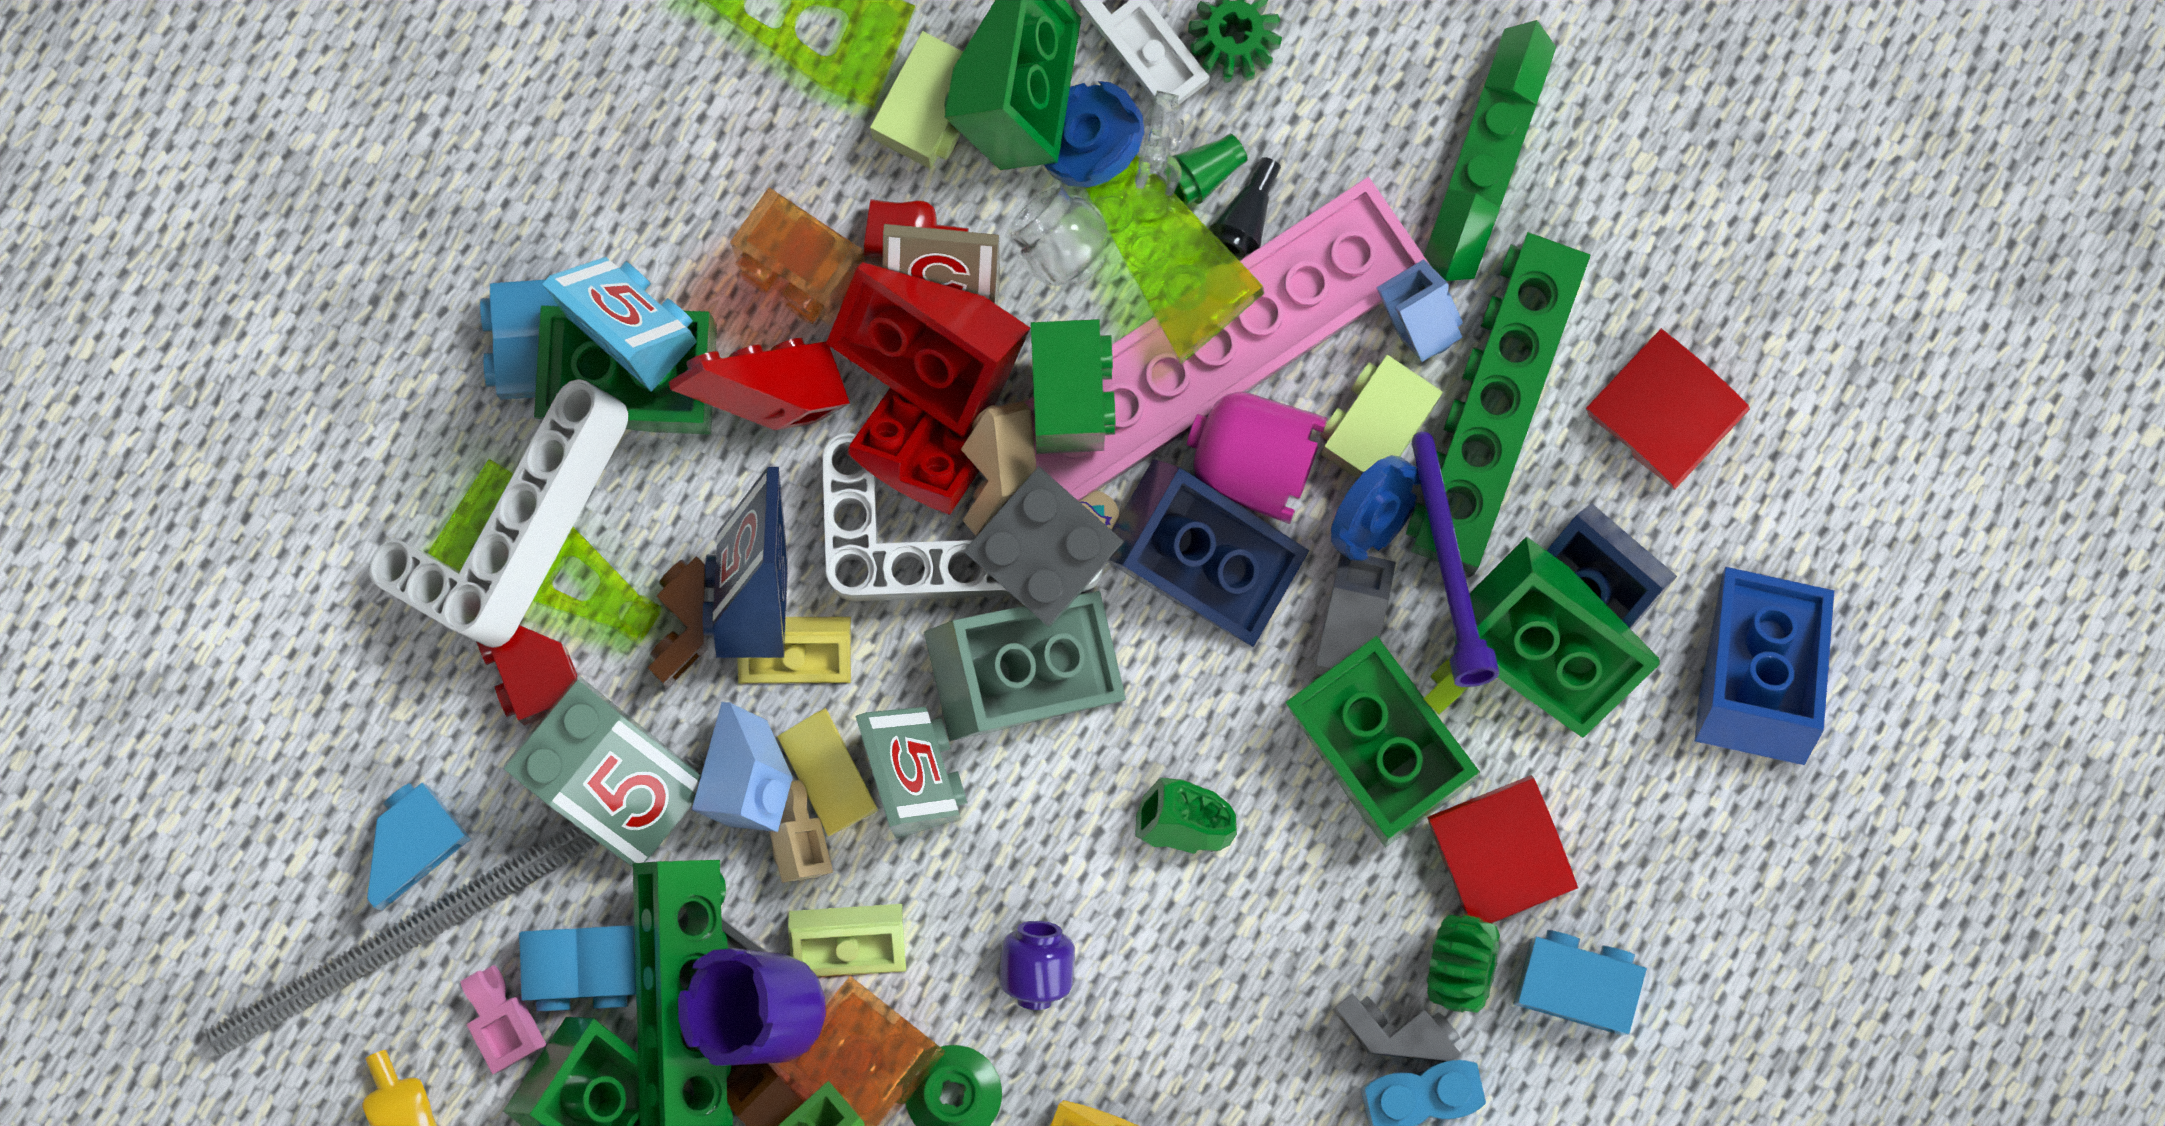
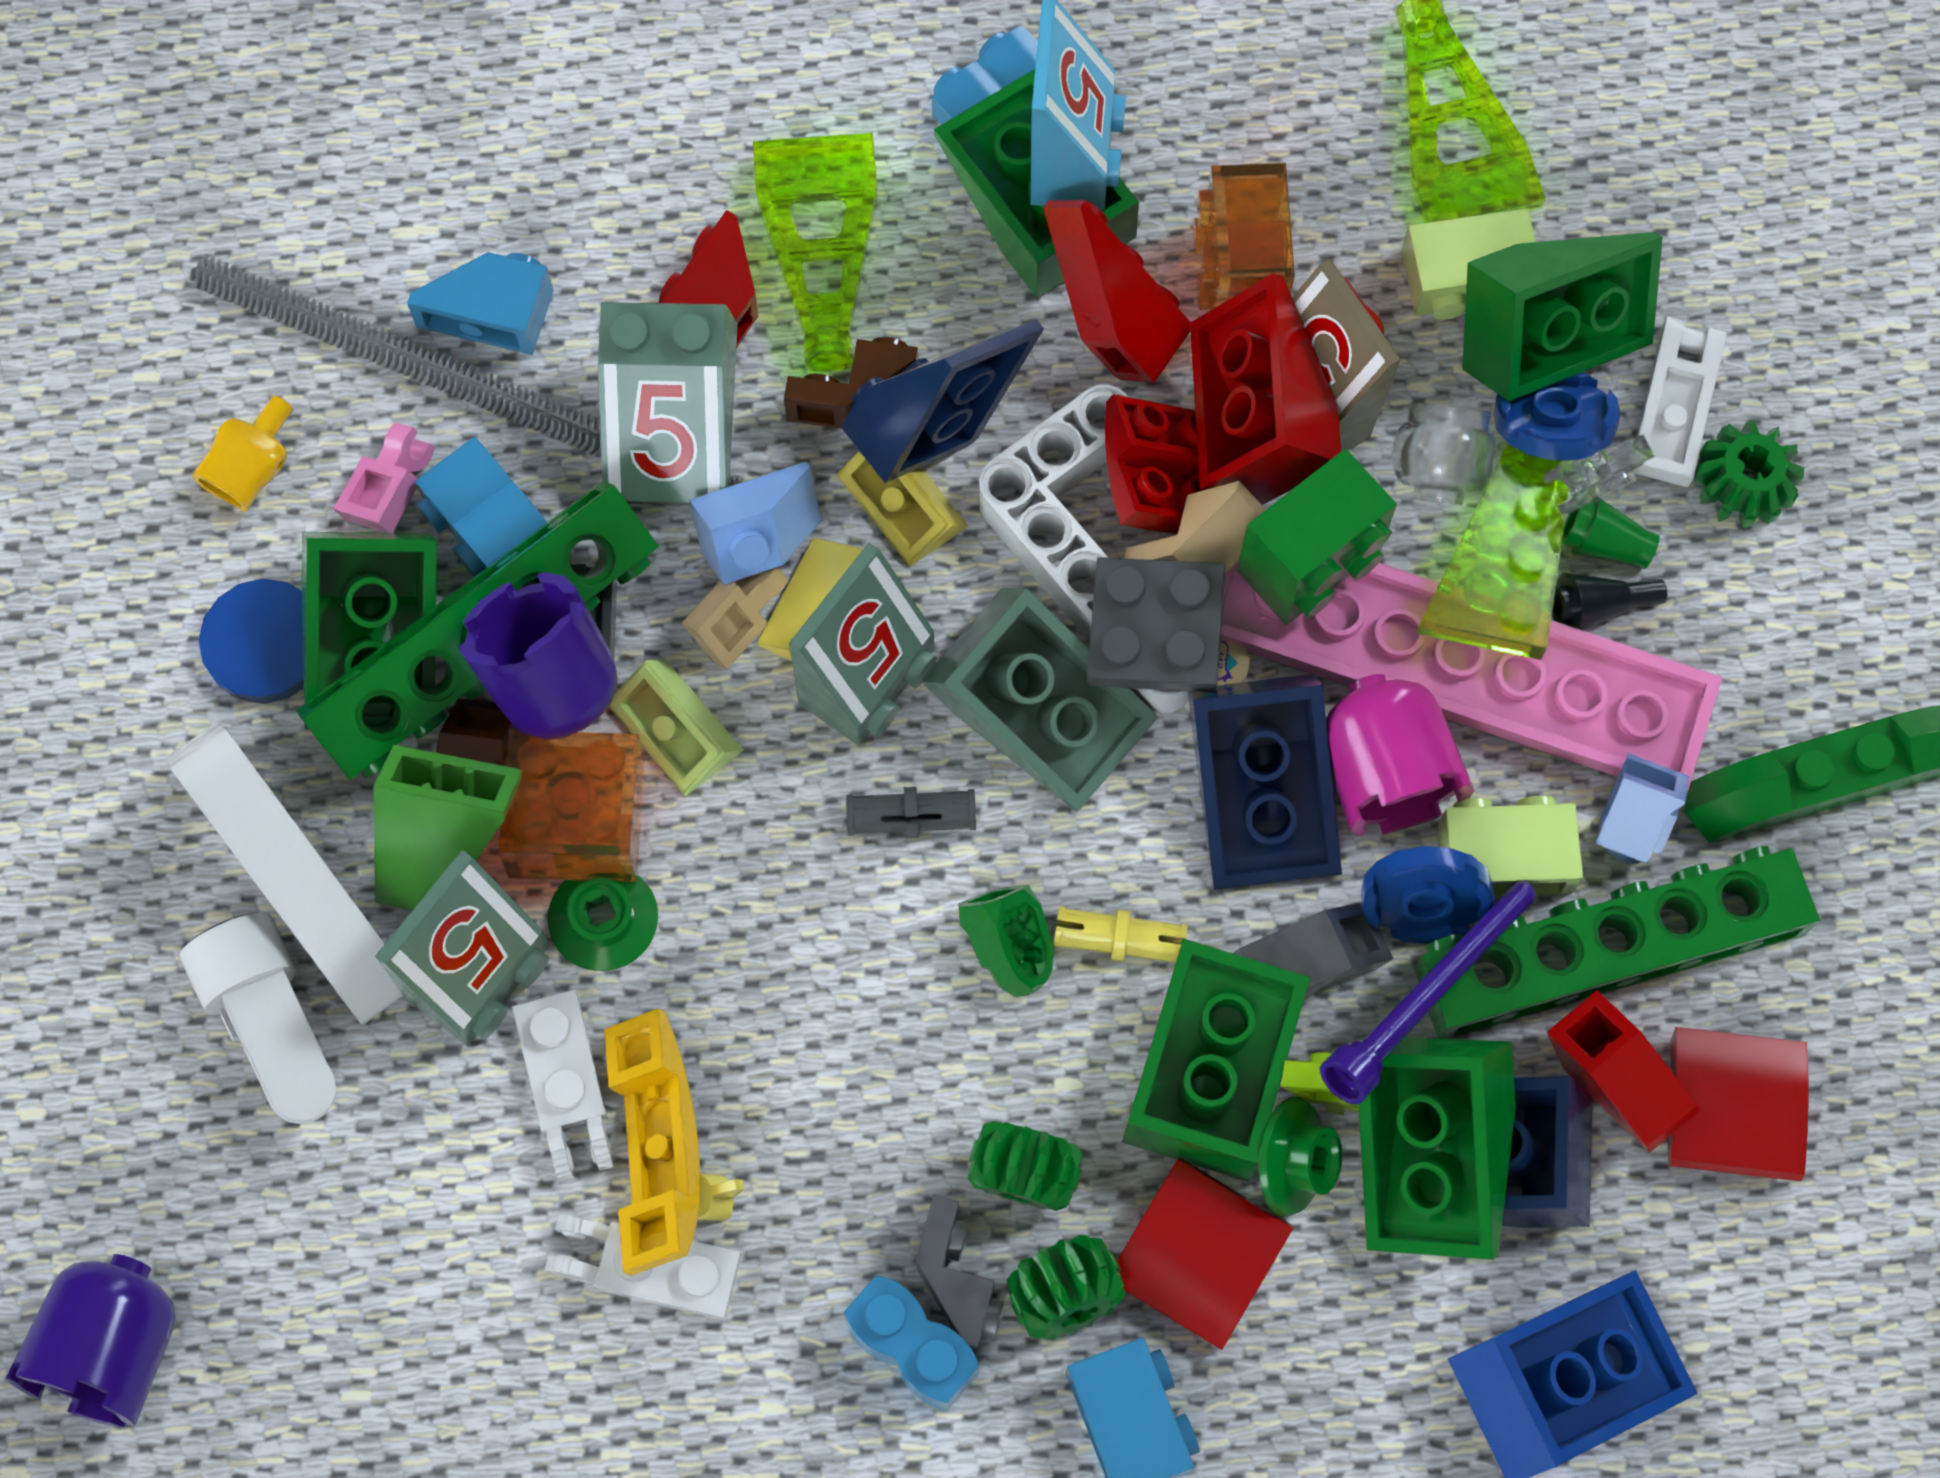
camera: 55 degrees right, 10 degrees down
white beam [369,379,628,648] -> none
dark purple head [999,921,1075,1010] -> none
none -> dark grey pin [846,787,976,838]
none -> green gear [968,1121,1083,1211]
none -> light yellow pin [1054,906,1188,964]
none -> green piece [1259,1097,1342,1217]
none -> red slope [1547,990,1700,1153]

